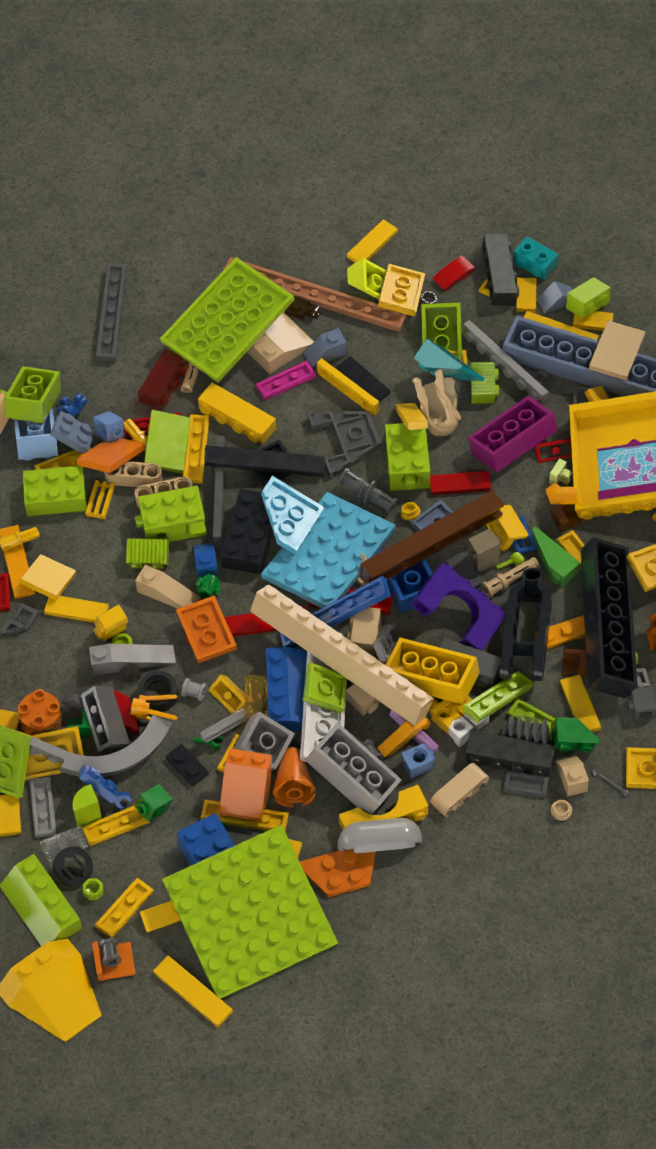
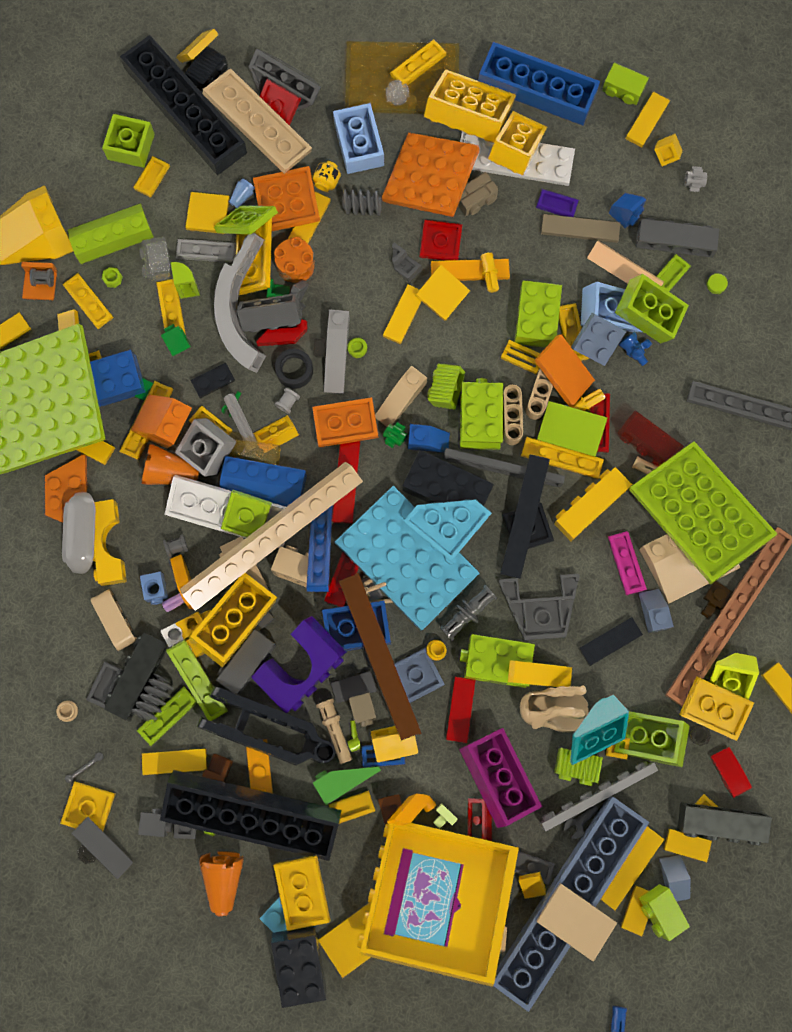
camera: 100 degrees right, 20 degrees up
black piece [53,846,93,887] -> none
blue plate [79,764,132,810] -> none
medium blue brick [93,411,124,443] -> none
yellow brick [94,604,128,642] -> none
light orange plant [130,695,177,721] -> none
light grey brick [304,723,401,814] -> none
yellow tile [317,358,379,416] -> none
dark grey tile [373,624,397,663] -> none
teal brick [513,236,558,280] -> none
green slope [551,717,599,752] -> none
tan slope [554,754,589,797] -> none

